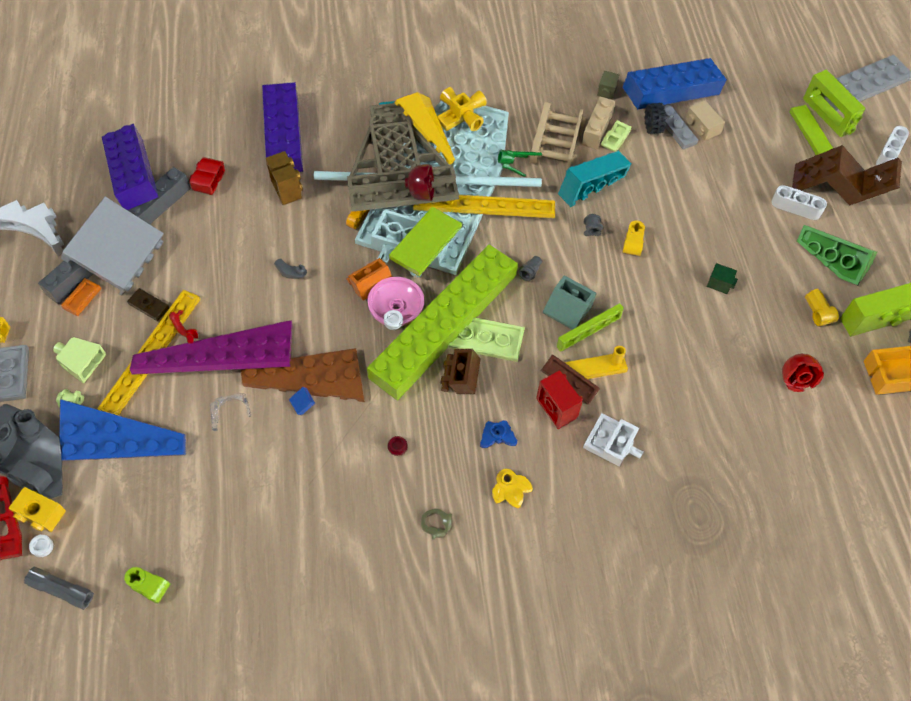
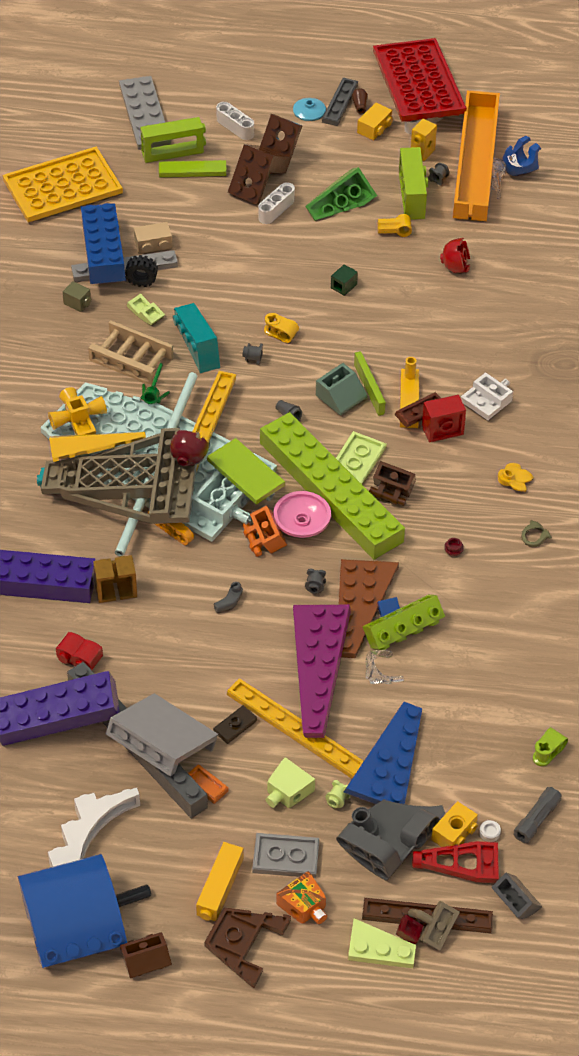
camera: 75 degrees left, 10 degrees down
red piece [169,310,198,344] -> none
white tile [384,310,403,330] -> none
blue animal [480,420,518,448] -> none
tan brick [582,96,616,150] -> none
none -> yellow plate [2,146,123,222]
none -> dark grey brick [305,569,326,594]
none -> lime brick [362,594,445,651]

